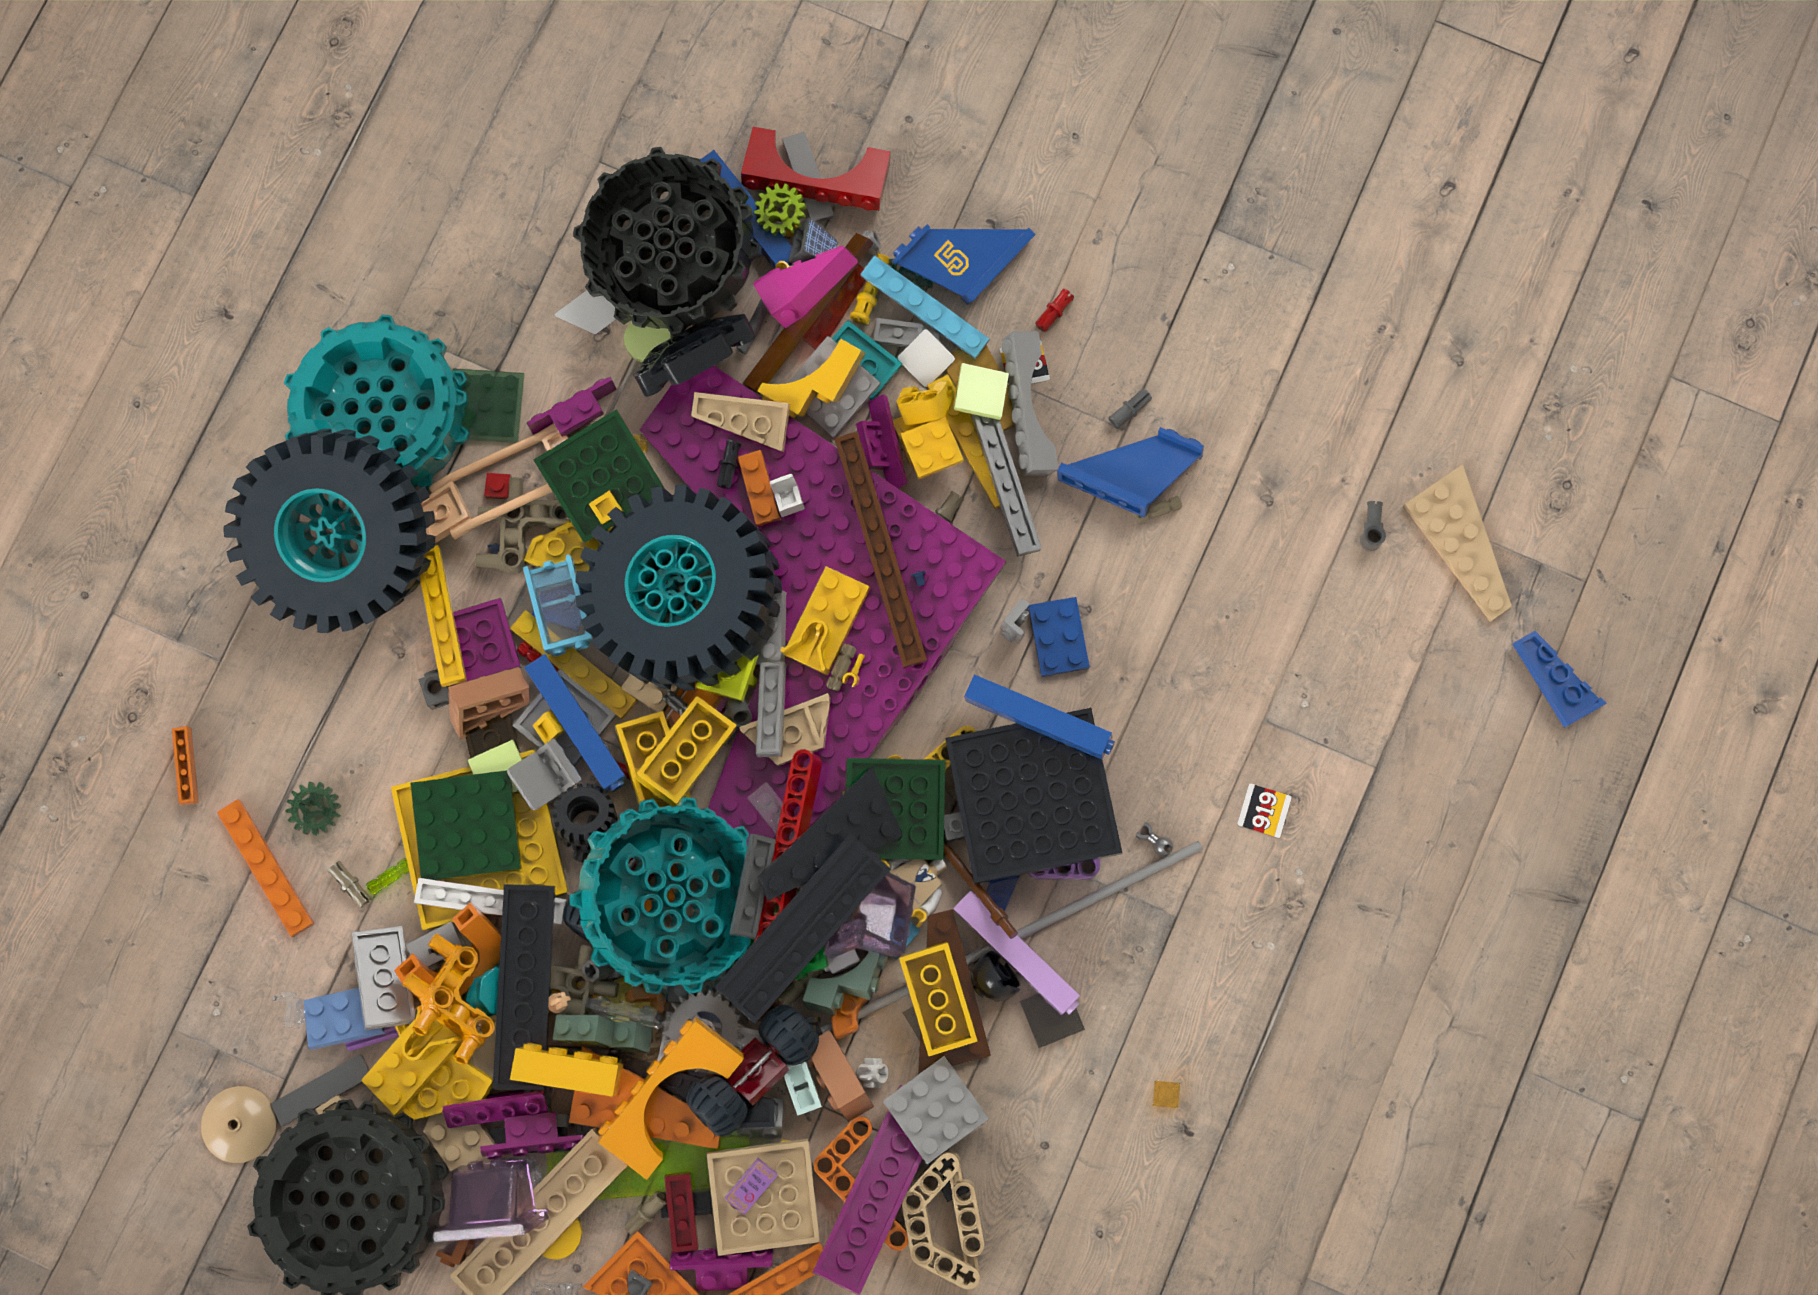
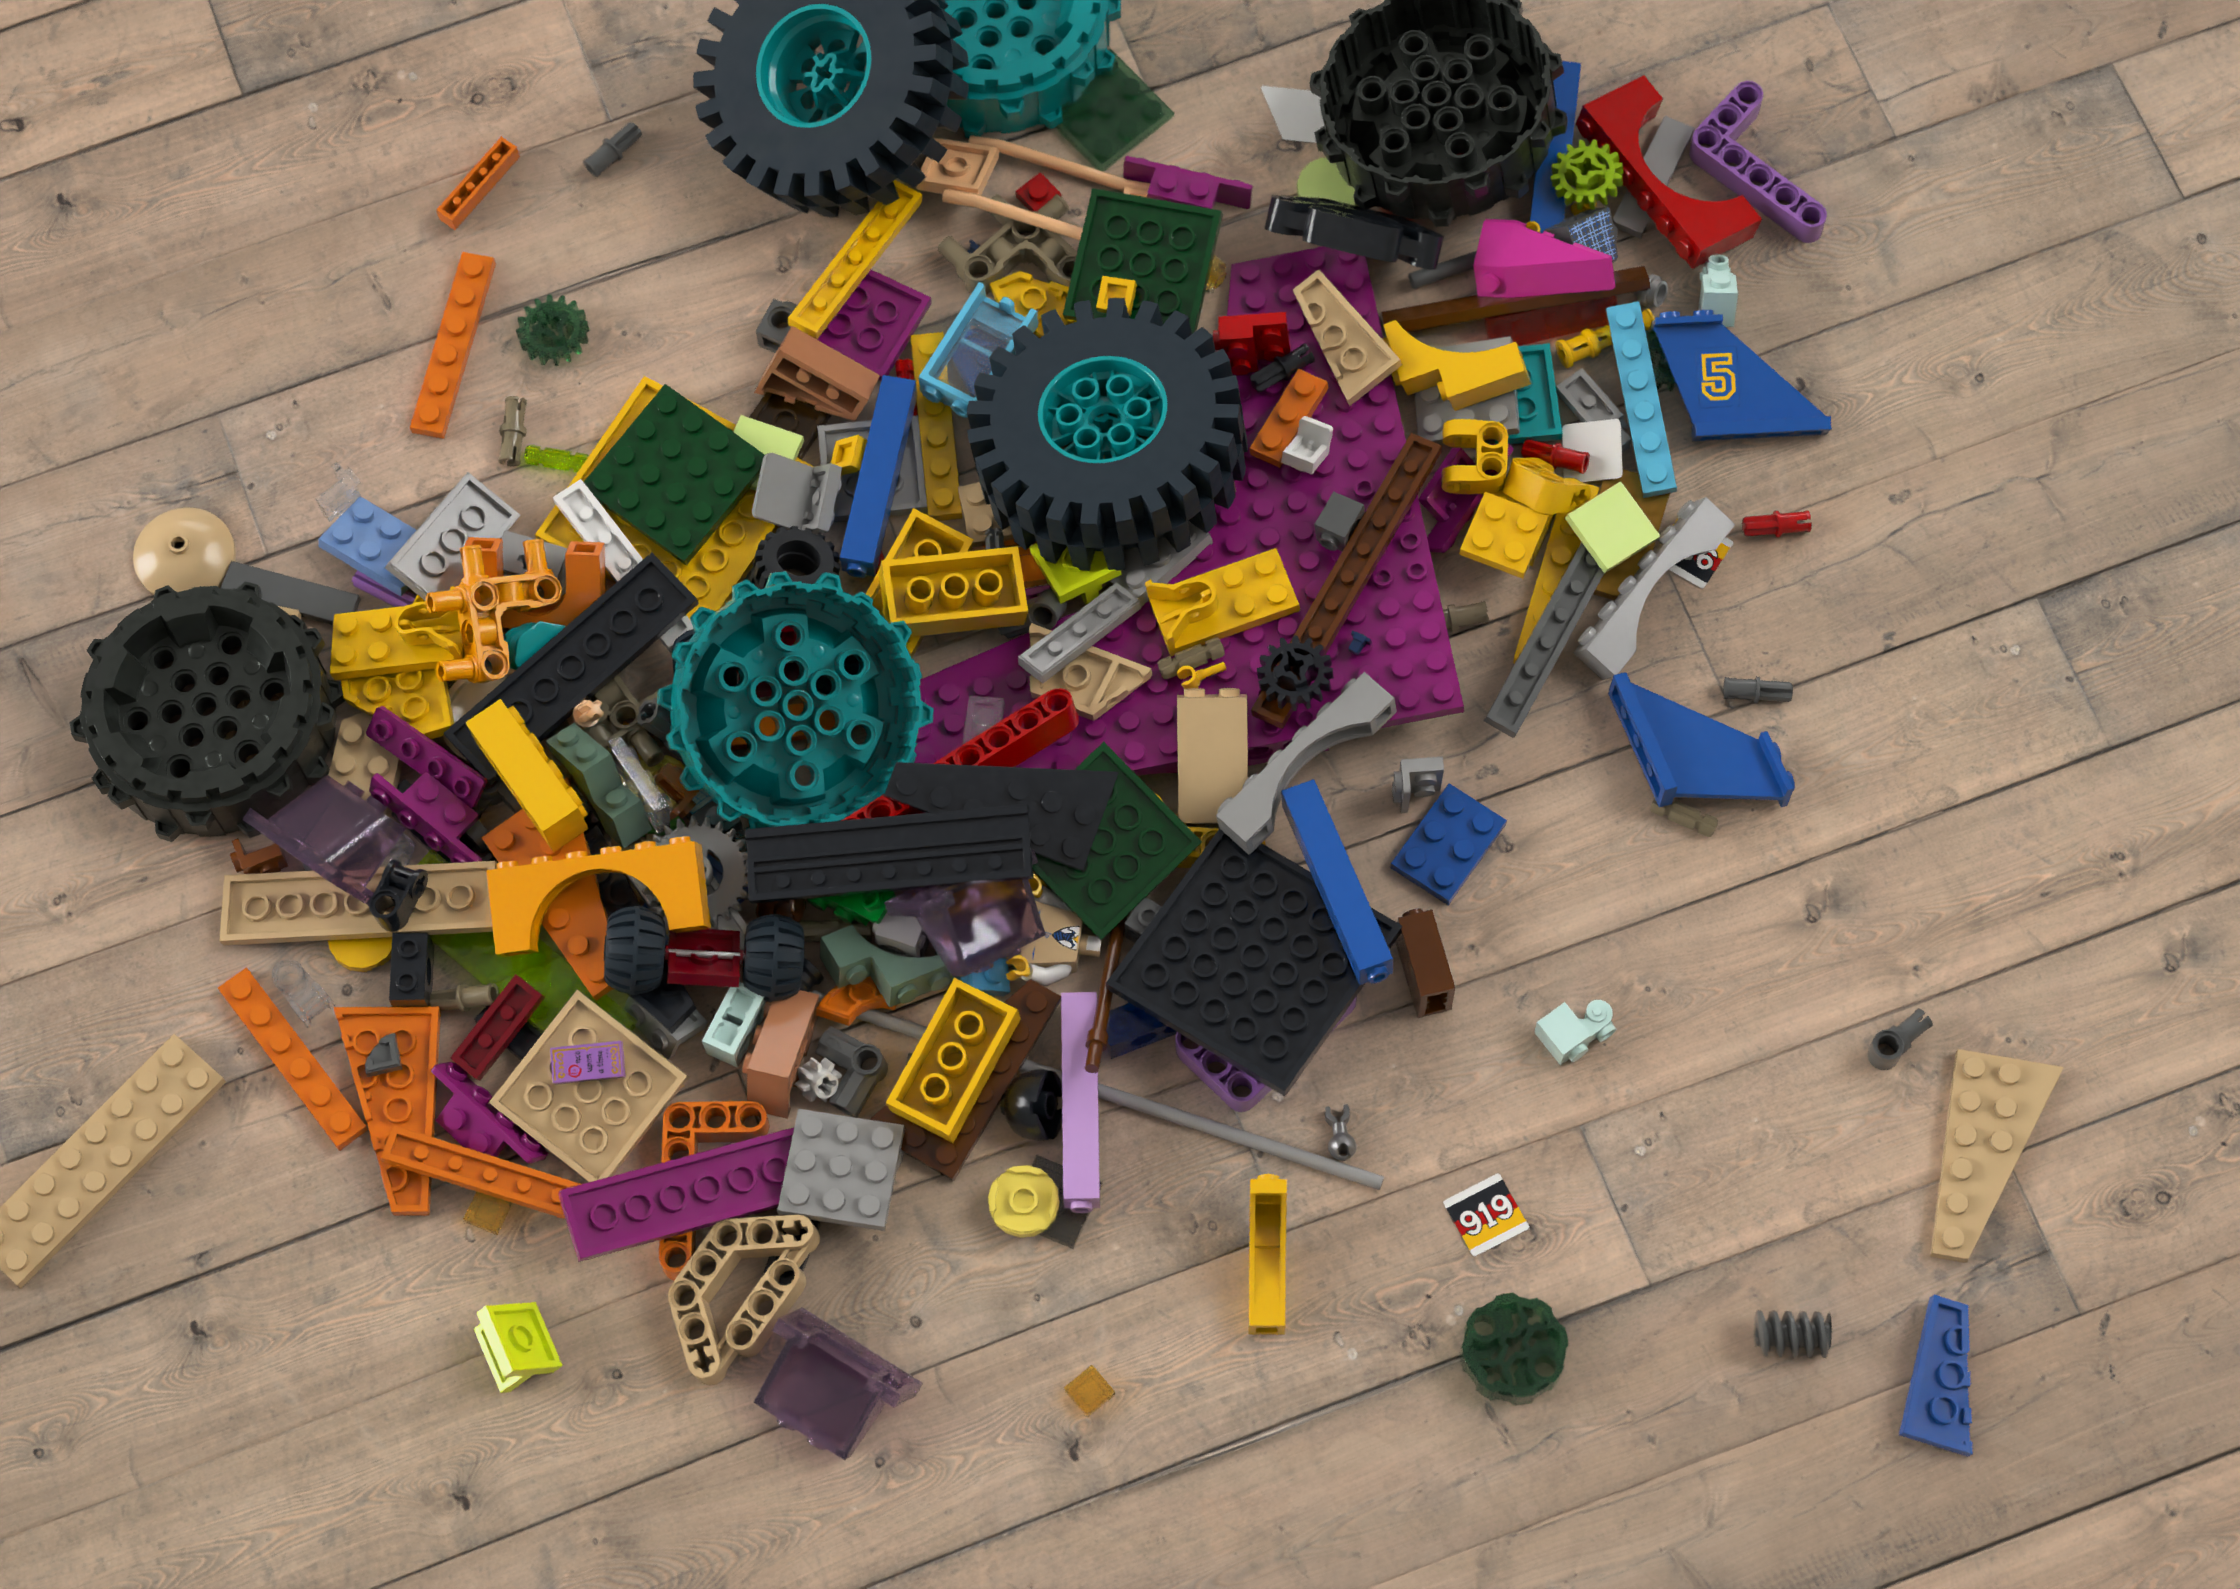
camera: 45 degrees right, 10 degrees down
dark grey tile [730,834,776,939] -> none
none -> black piece [369,859,428,932]
none -> black brick [389,933,435,1007]
none -> dark grey axle [583,122,642,177]
none -> clear purple windscreen [754,1307,923,1460]
none -> dark grey piece [816,1026,888,1118]
none -> light yellow tile [988,1165,1060,1238]
none -> tan panel [1177,688,1248,823]
none -> red plate [1213,312,1291,375]
none -> light grey arch [1216,672,1397,855]
none -> yellow arch [1249,1174,1287,1335]
none -> black gear [1257,636,1334,711]
none -> dark grey brick [1314,492,1365,551]
none -> reddish brown brick [1395,909,1456,1018]
none -> yellow piece [1442,419,1508,494]
none -> clear green connector [1460,1293,1569,1406]
none -> red axle [1521,440,1590,474]
none -> light aqua brick [1534,1000,1617,1065]
none -> medium lavender beam [1689,81,1827,243]
none -> light aqua brick [1699,254,1738,327]
none -> dark grey piece [1754,1310,1832,1358]

